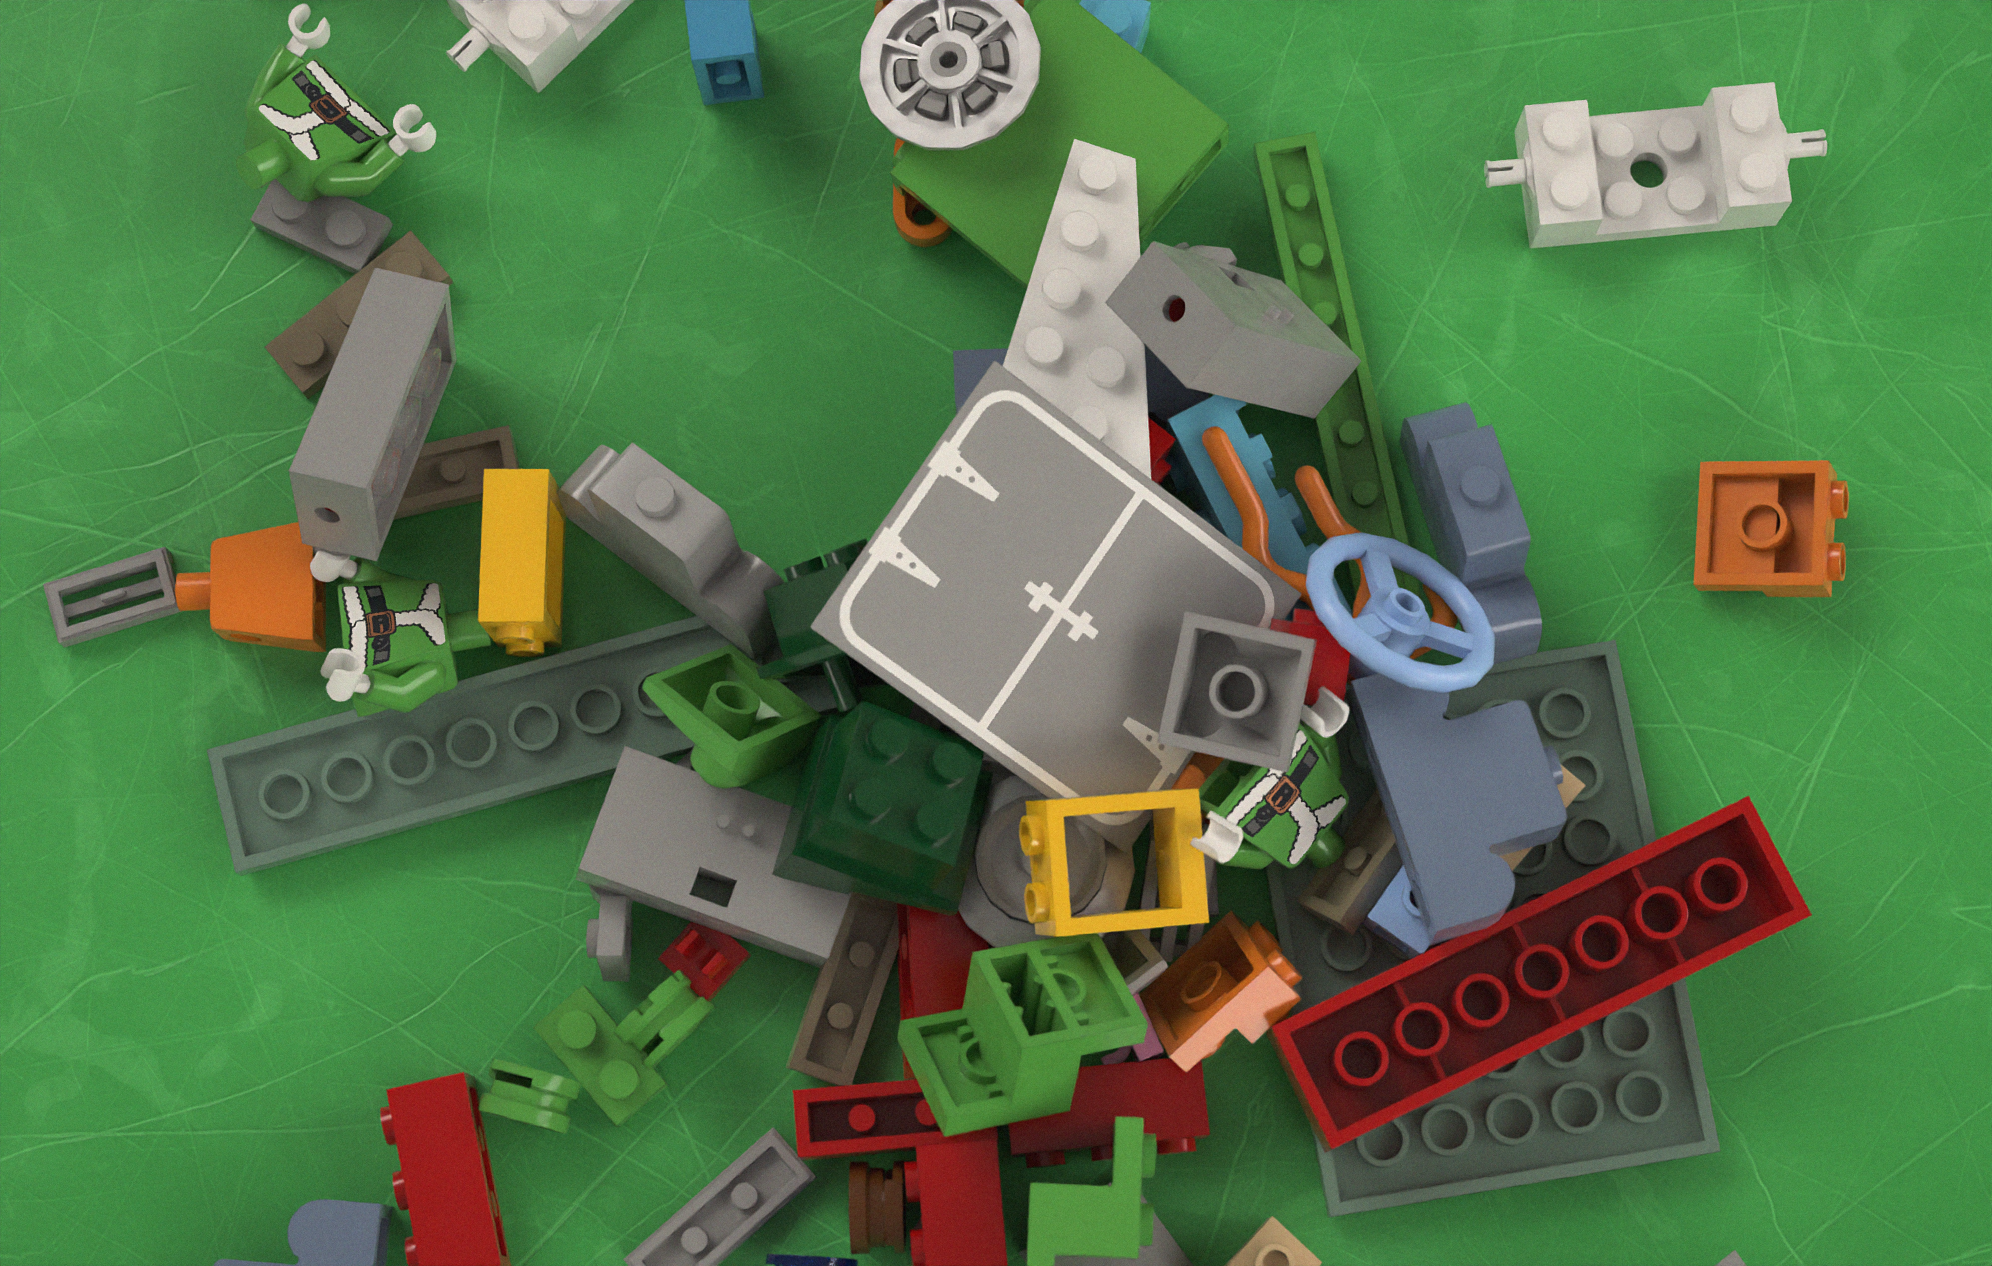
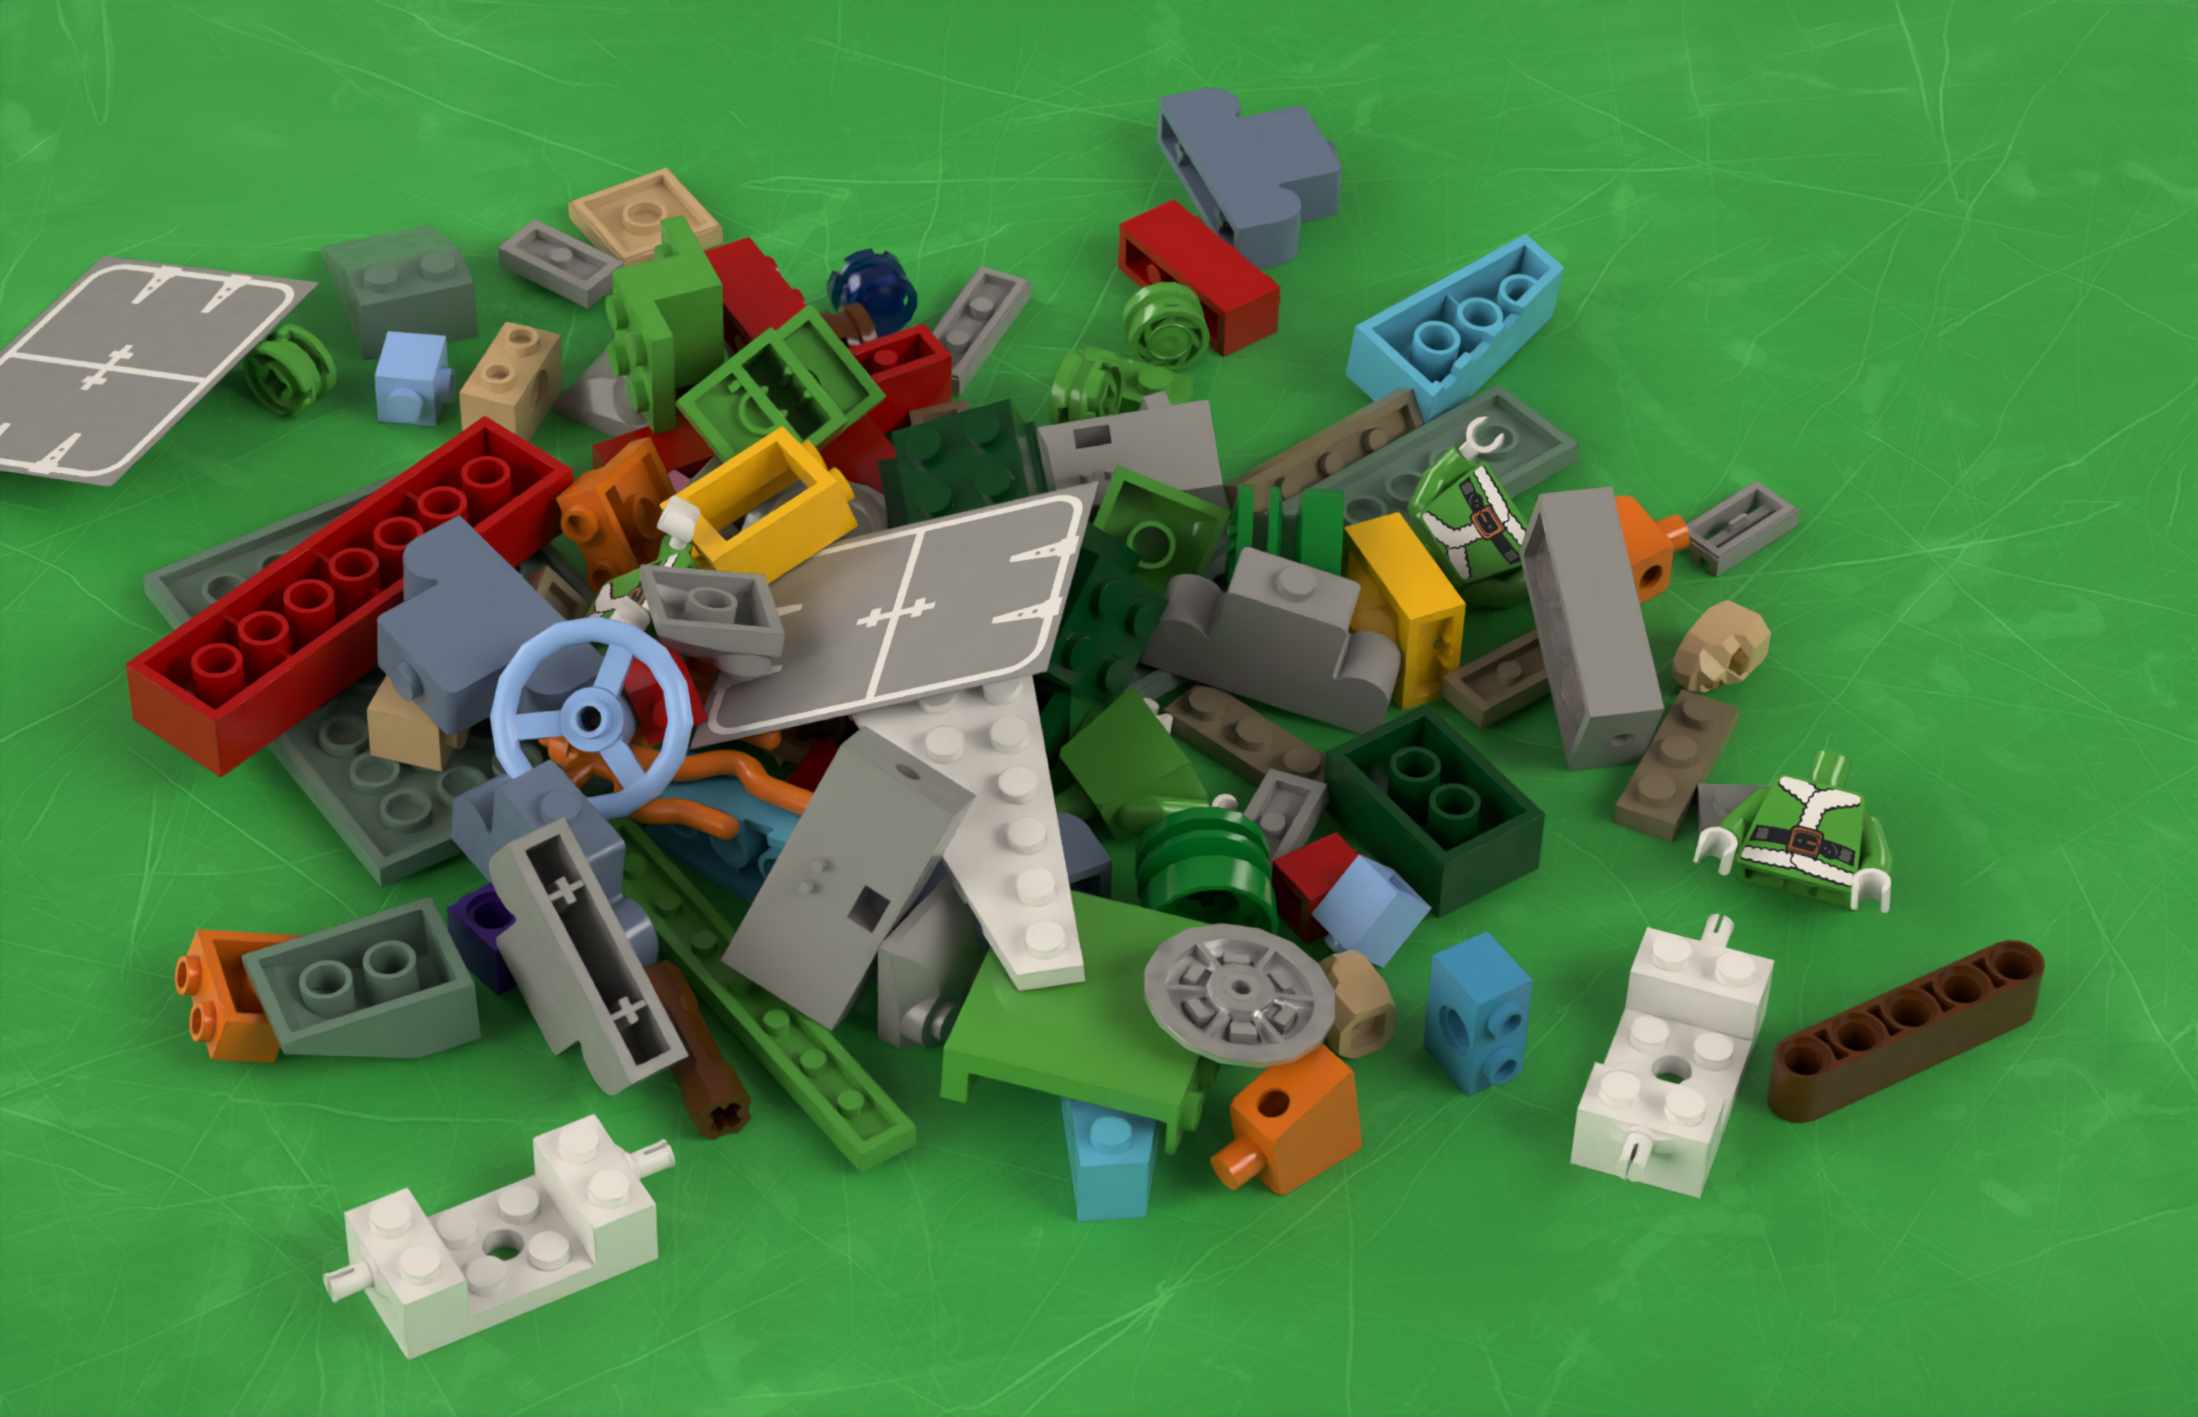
camera: 150 degrees right, 35 degrees down
none -> sand green slope [241,896,481,1059]
none -> dark purple brick [447,882,517,996]
none -> light grey brick [489,817,689,1096]
none -> reddish brown axle [642,960,752,1140]
none -> bright green torso [1054,687,1239,840]
none -> green wheel [1134,807,1279,936]
none -> dark tan plate [1163,682,1326,788]
none -> dark tan plate [1223,388,1424,513]
none -> green wheel [1225,485,1344,588]
none -> light grey plate [1243,768,1330,869]
none -> red brick [1271,832,1365,945]
none -> light blue brick [1312,854,1431,968]
none -> tan rock [1319,949,1398,1060]
none -> dark green brick [1324,703,1545,919]
none -> medium azure wedge [1345,234,1564,424]
none -> tan rock [1671,600,1771,693]

